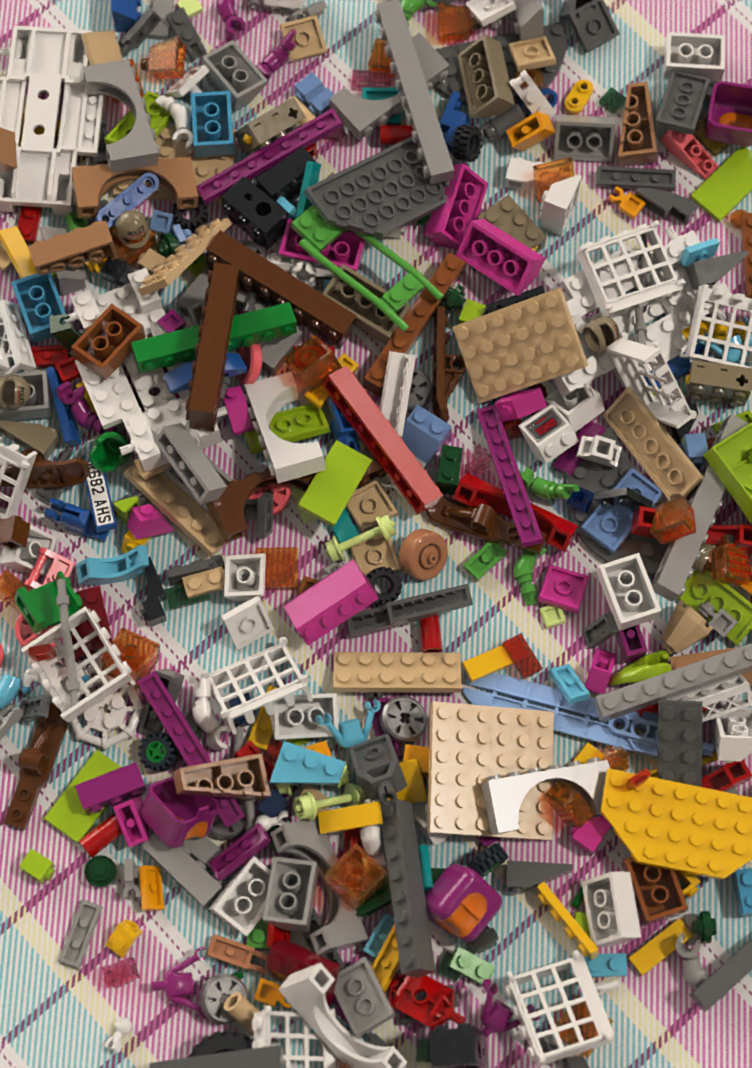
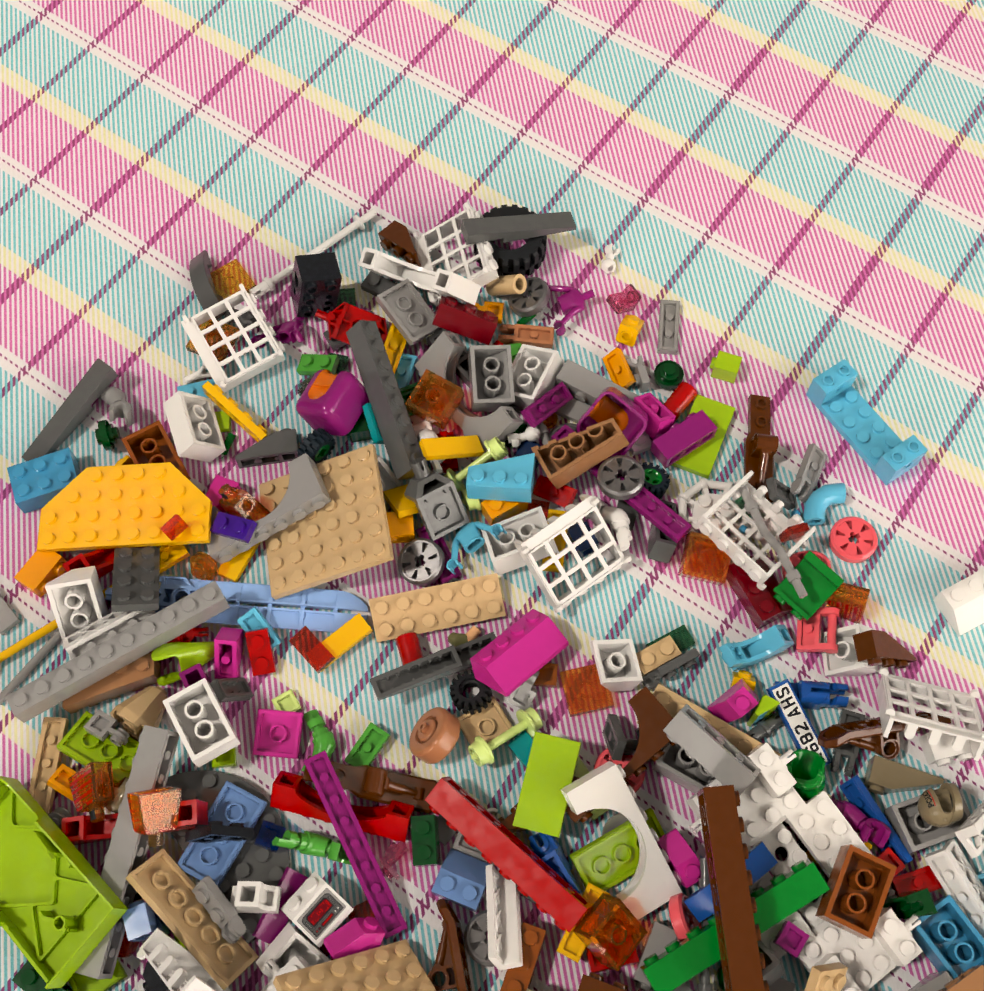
camera: 170 degrees right, 5 degrees down
black slope [141,556,167,627] -> none
white tile [221,596,274,650] -> none
tan tile [346,479,398,533] -> none
yellow tile [628,918,694,976] -> none
none -> light grey hinge [192,875,247,944]
none -> dark purple plate [210,511,257,543]
none -> red plate [245,627,276,676]
none -> arm [448,626,481,647]
none -> flat silver wheel [597,455,645,500]

